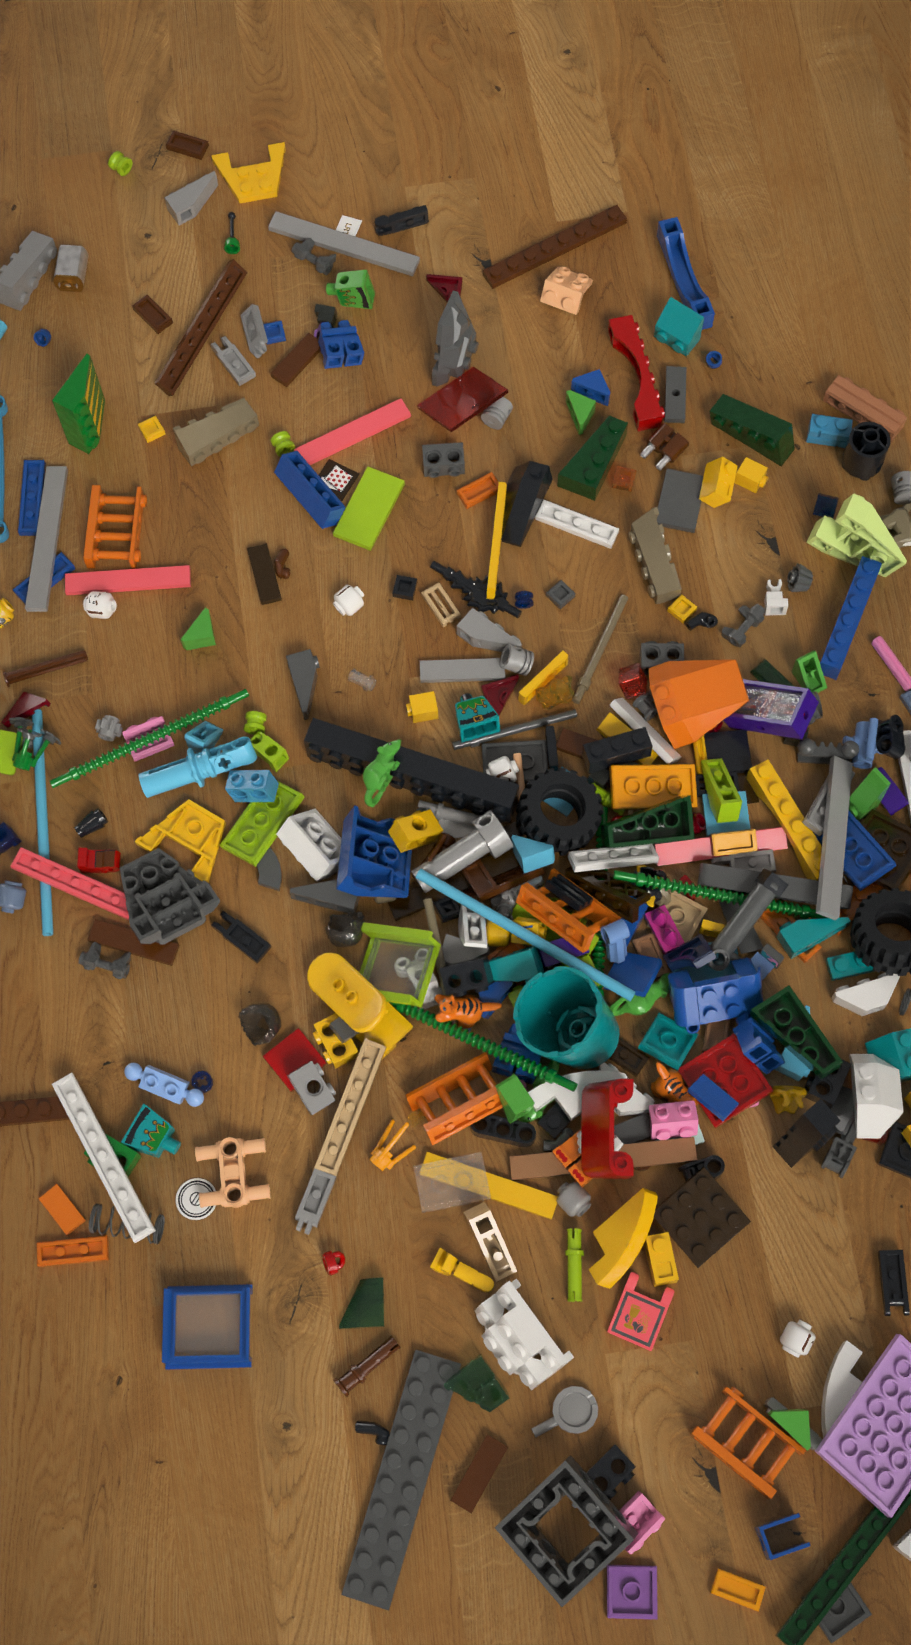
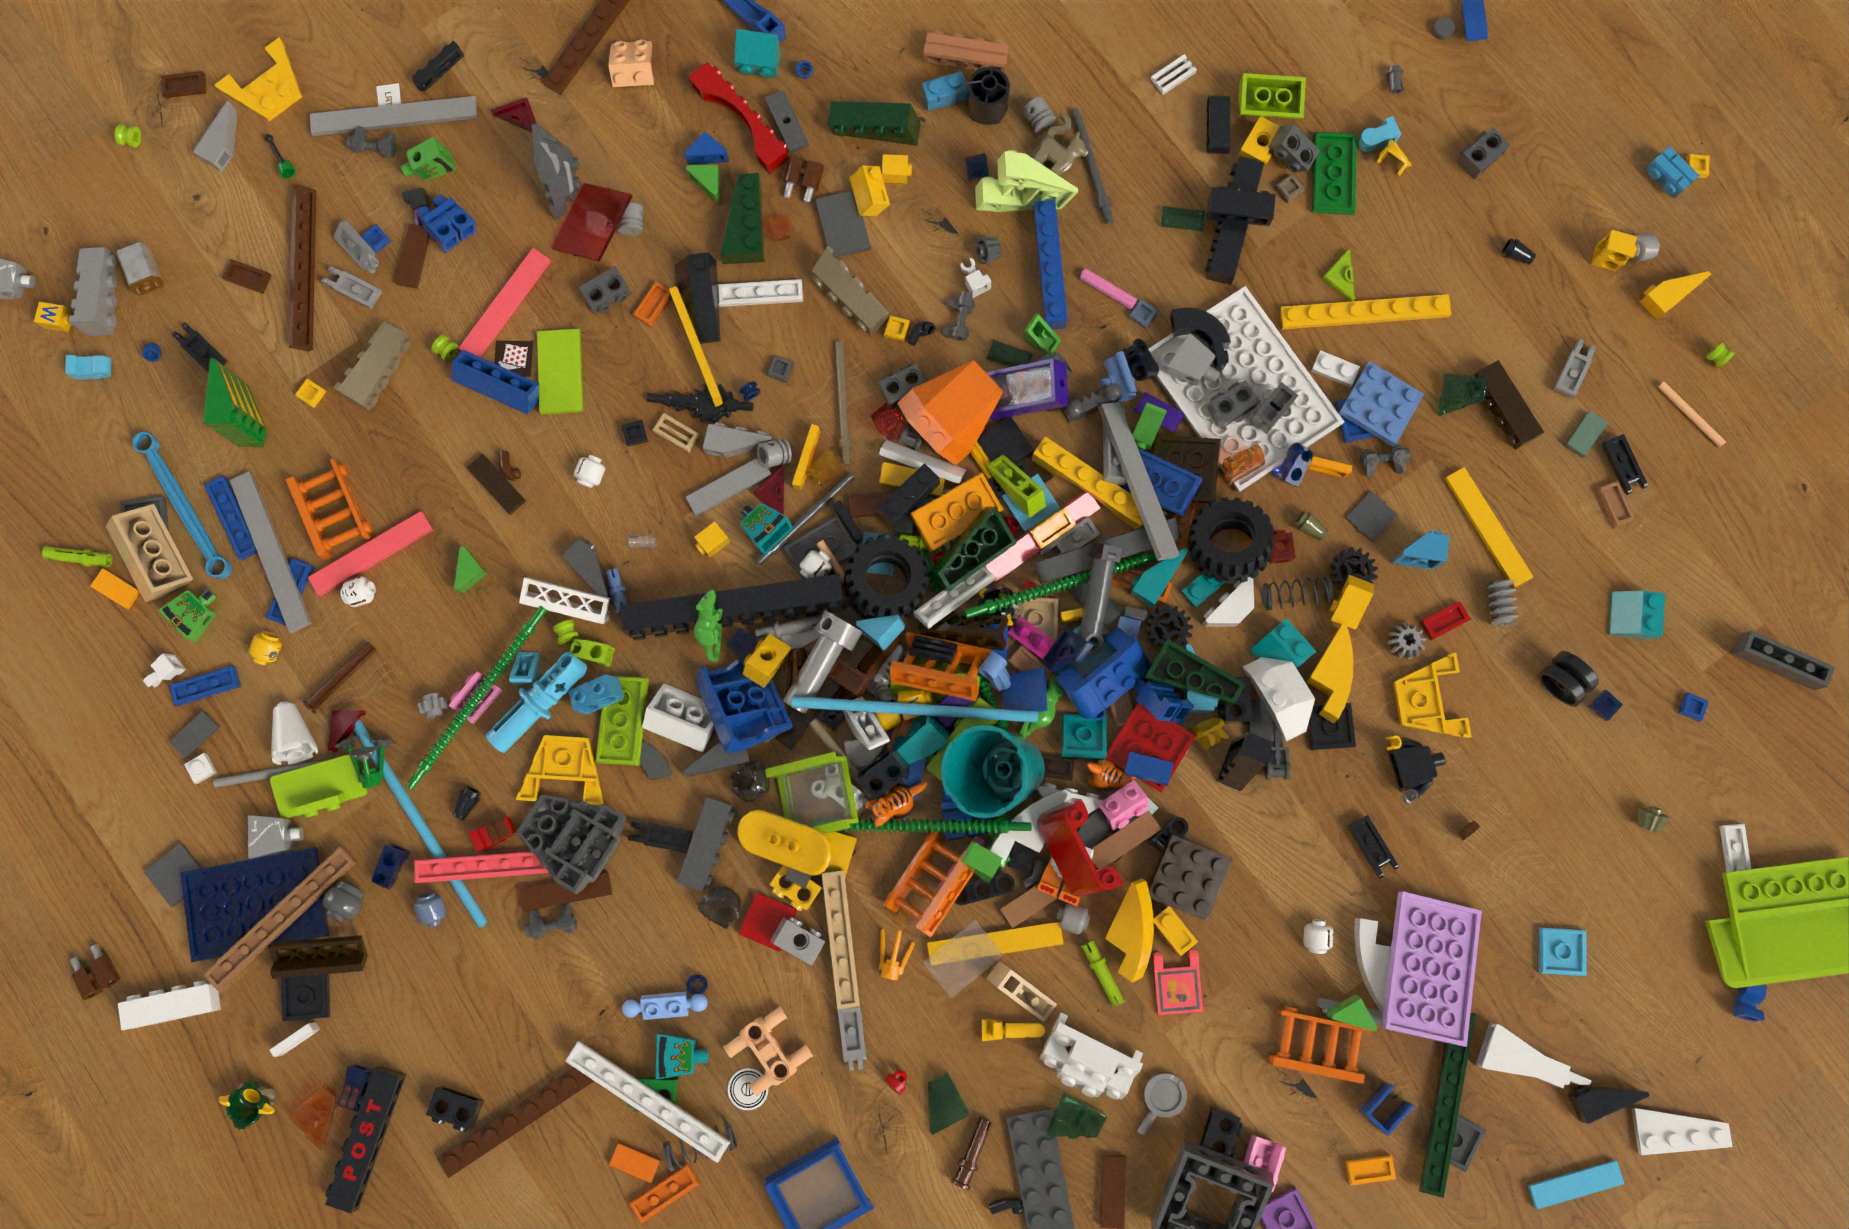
camera: 30 degrees left, 10 degrees up
none -> black hinge [172,322,228,373]
none -> white fence [519,577,611,624]
none -> medium blue pin [605,569,628,614]
none -> dark grey brick [677,797,736,892]
none -> clear blue plate [726,628,758,658]
none -> black gear [1145,604,1193,649]

